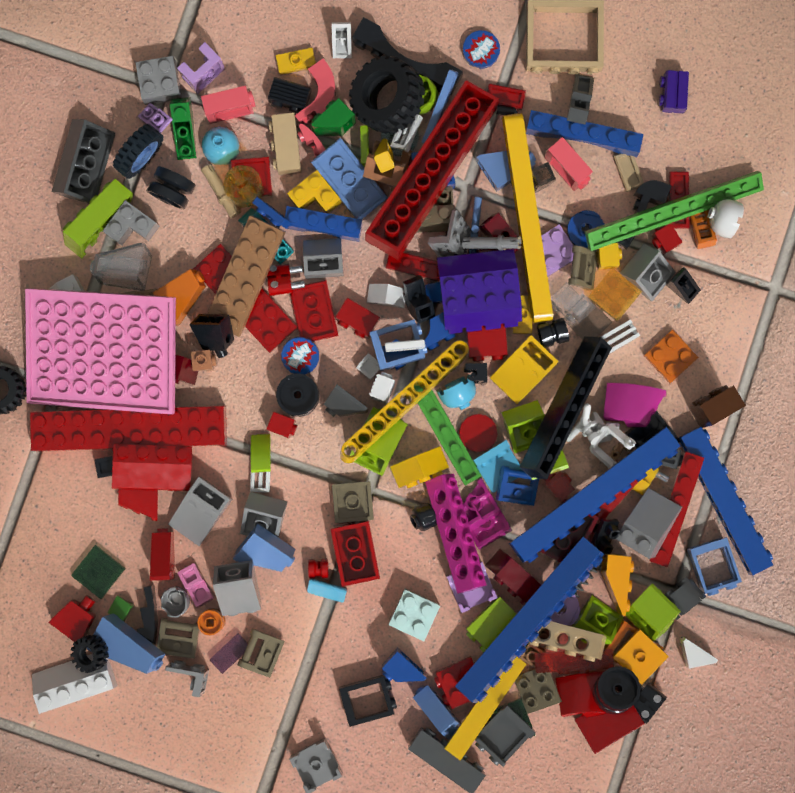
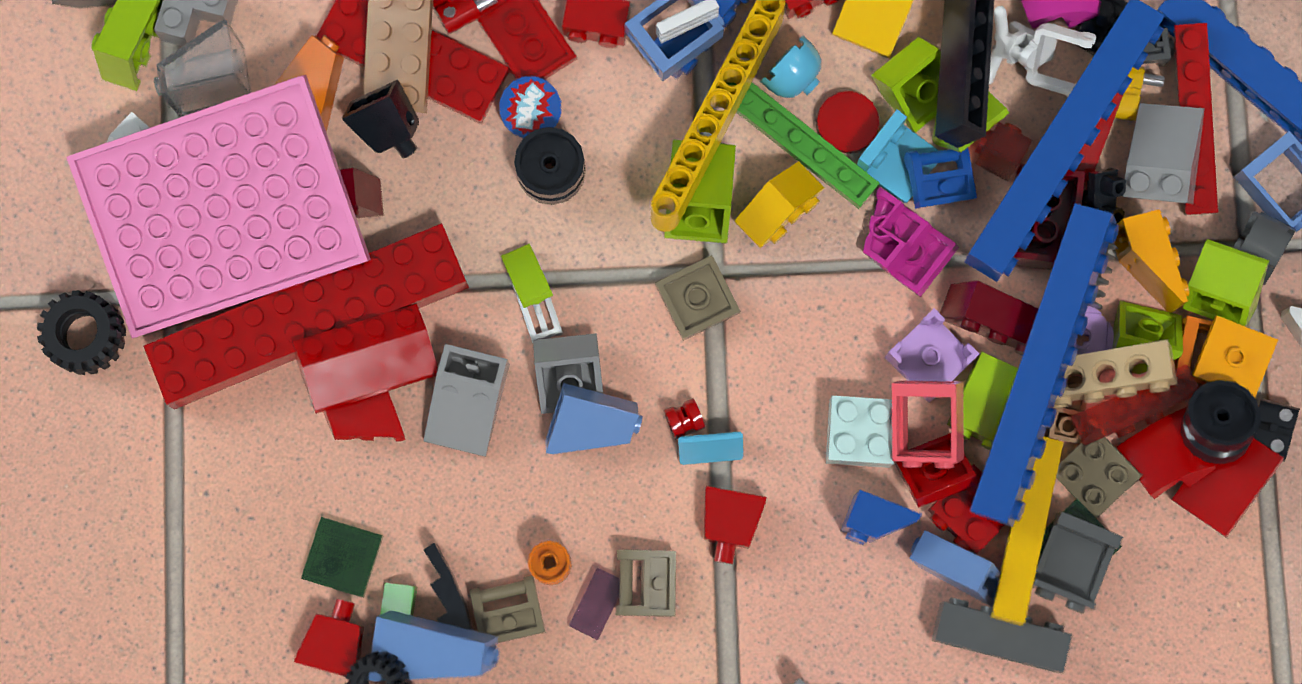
camera: 20 degrees left, 5 degrees down
black plate [94,456,113,478] -> none
red slope [150,528,175,581] -> none
light grey hair [161,586,190,618] -> none
light grey bracket [165,660,209,697] -> none
bright pink slope [177,563,215,608] -> none
nougat bracket [191,350,217,372] -> none
light grey slope [213,560,261,616] -> none
red brick [266,412,298,438] -> none
dark grey slope [324,385,369,417] -> none
red brick [331,521,380,587] -> none
black window [339,675,397,727] -> none
white plate [356,353,380,380] -> none
white brick [369,372,395,404] -> none
black head [410,503,437,531] -> none
dark pink brick [425,473,486,594] -> none
black hinge [464,363,487,385] -> none
medium nougat arm [610,442,631,459] -> none
none -> red torso [704,486,767,565]
none -> coral window [892,380,964,468]
none -> red plate [894,433,978,508]

